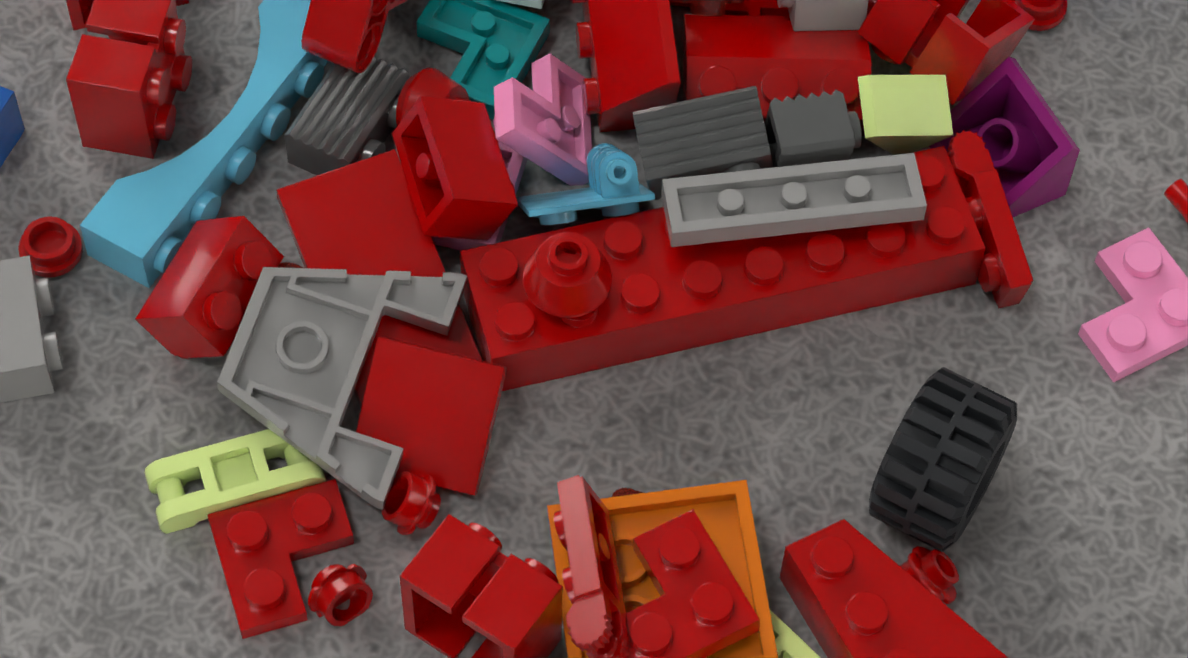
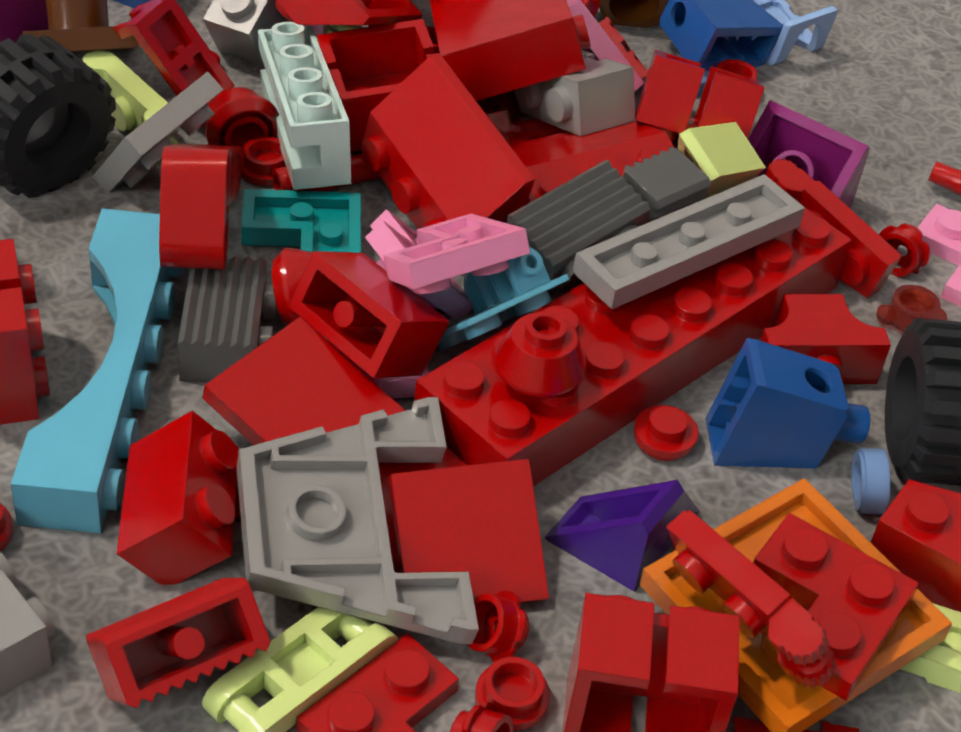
camera: 30 degrees left, 15 degrees down
none -> red brick [85,577,271,709]
none -> bright pink plate [383,214,530,294]
none -> red plate [475,656,550,731]
none -> dark purple slope [544,480,700,592]
none -> red plate [633,405,699,461]
none -> blue torso [705,338,870,468]
none -> red brick [761,294,891,384]
none -> medium blue tile [851,448,890,515]
none -> clear red plate [876,285,947,332]
none -> red plate [879,223,930,278]

